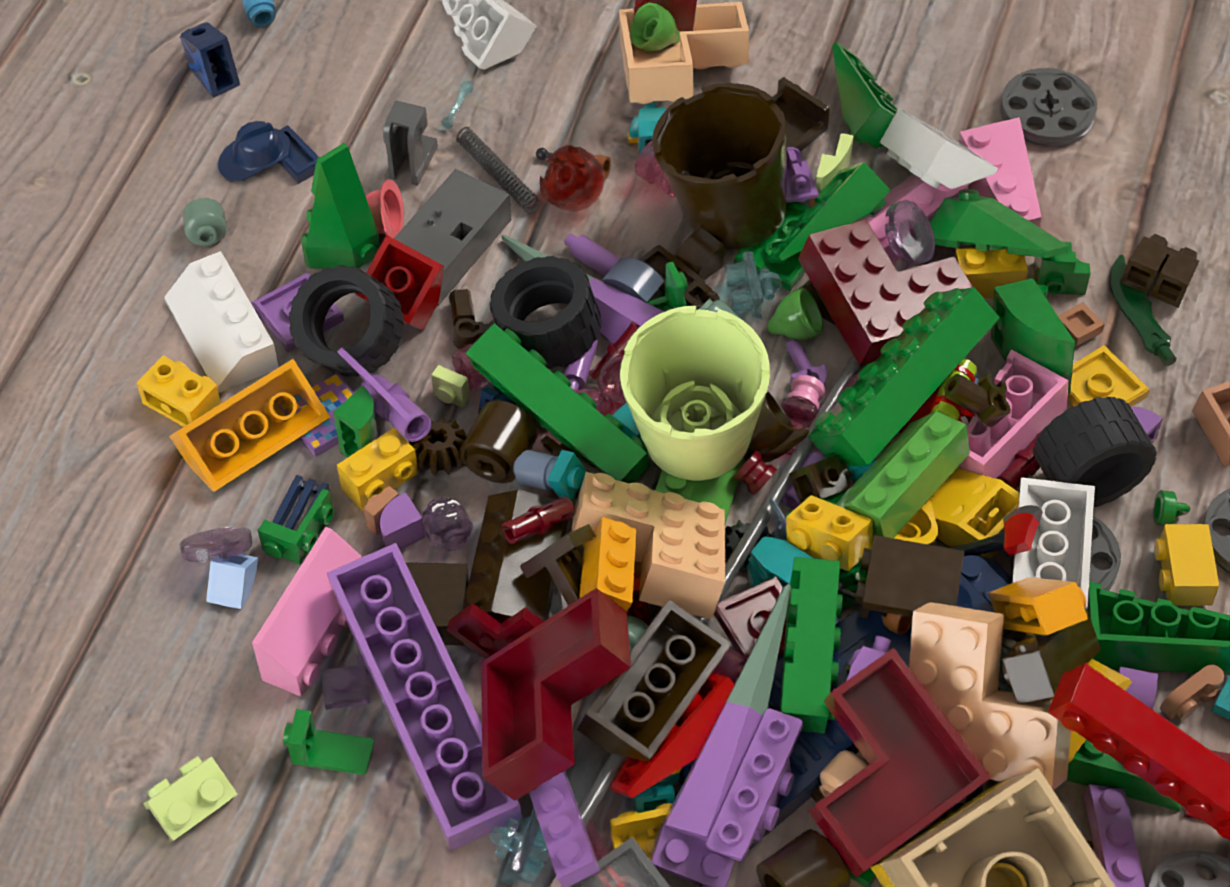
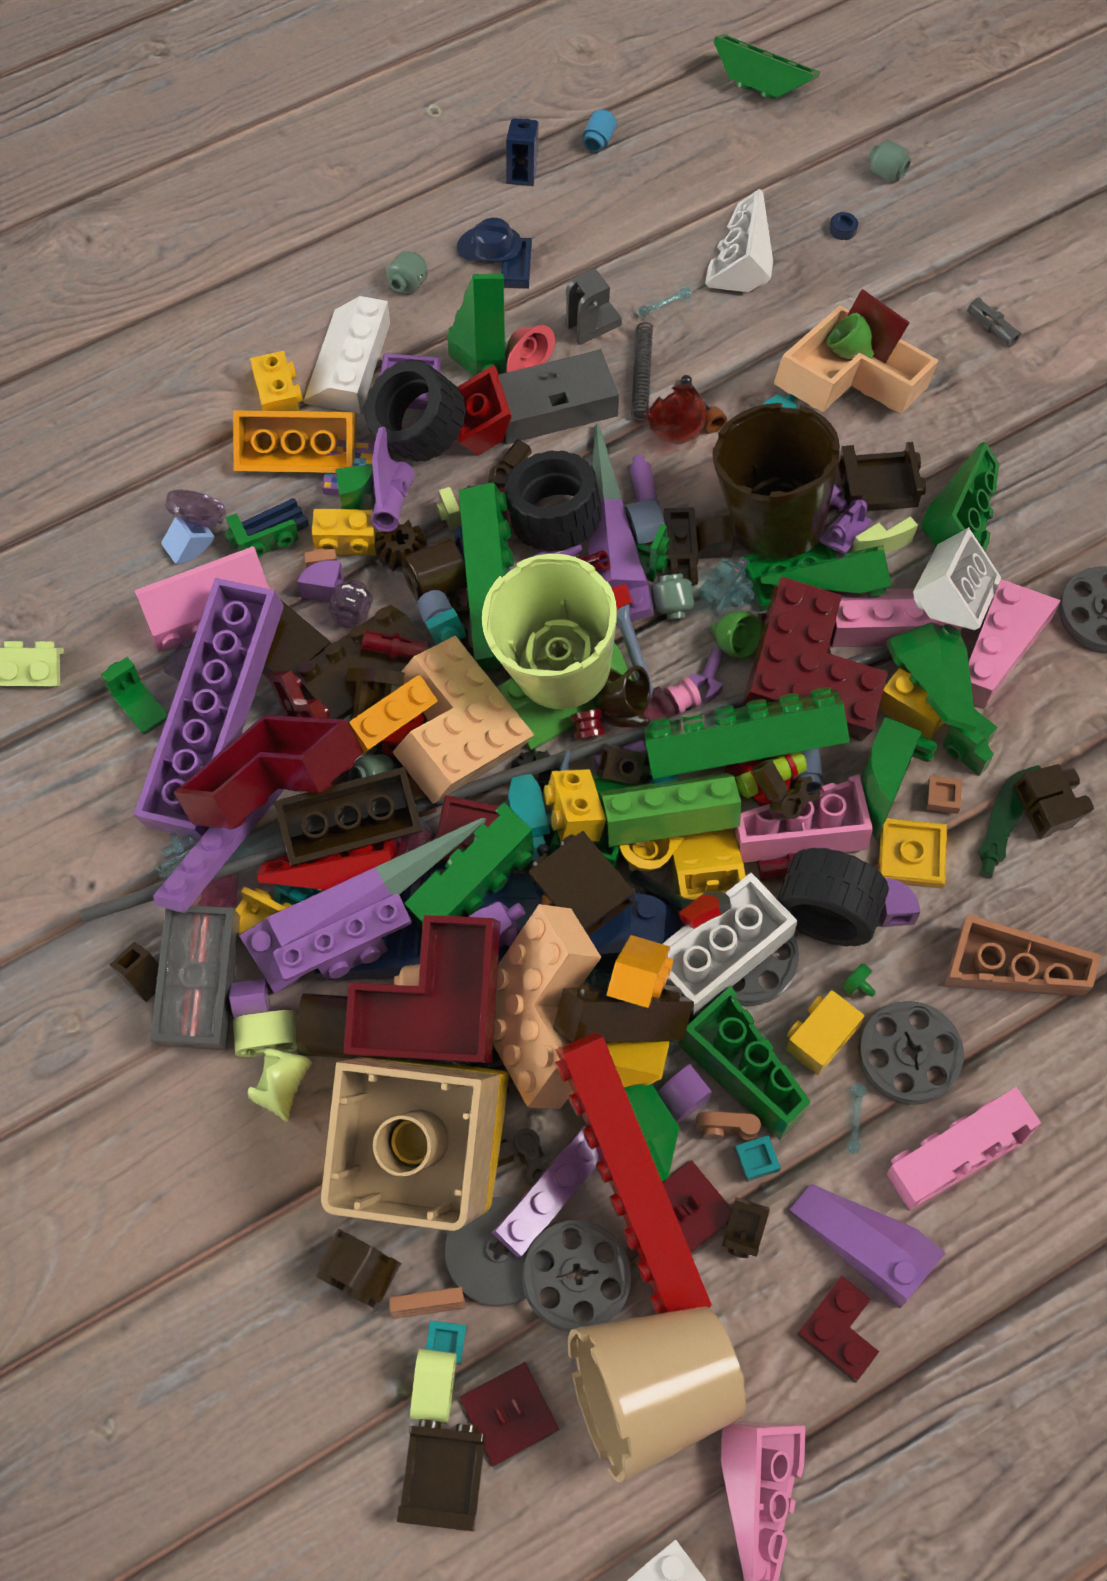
camera: 40 degrees right, 10 degrees up
clear purple tile [885,200,935,267] -> none

